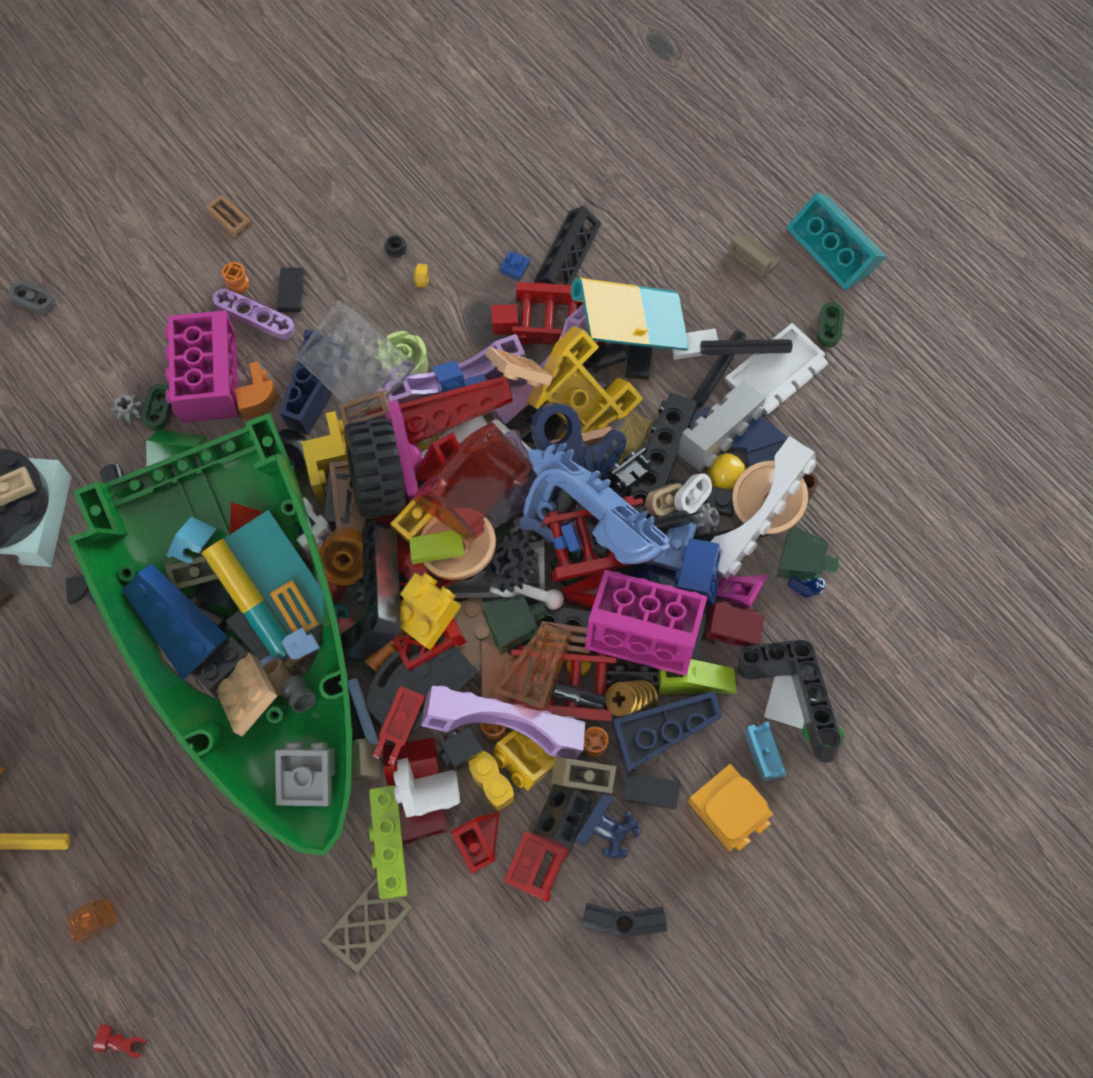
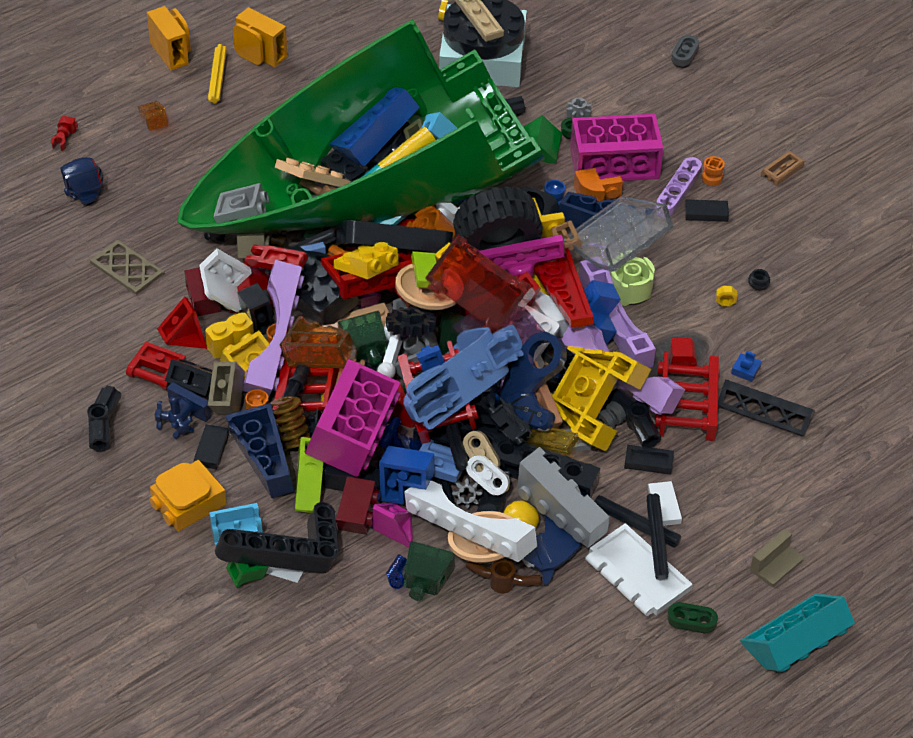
camera: 90 degrees right, 20 degrees down
lime bracket [369,786,407,900] -> none
light nougat plate [486,347,553,387] -> none
door [571,277,689,351] -> none
none -> dark blue piece [60,157,104,204]

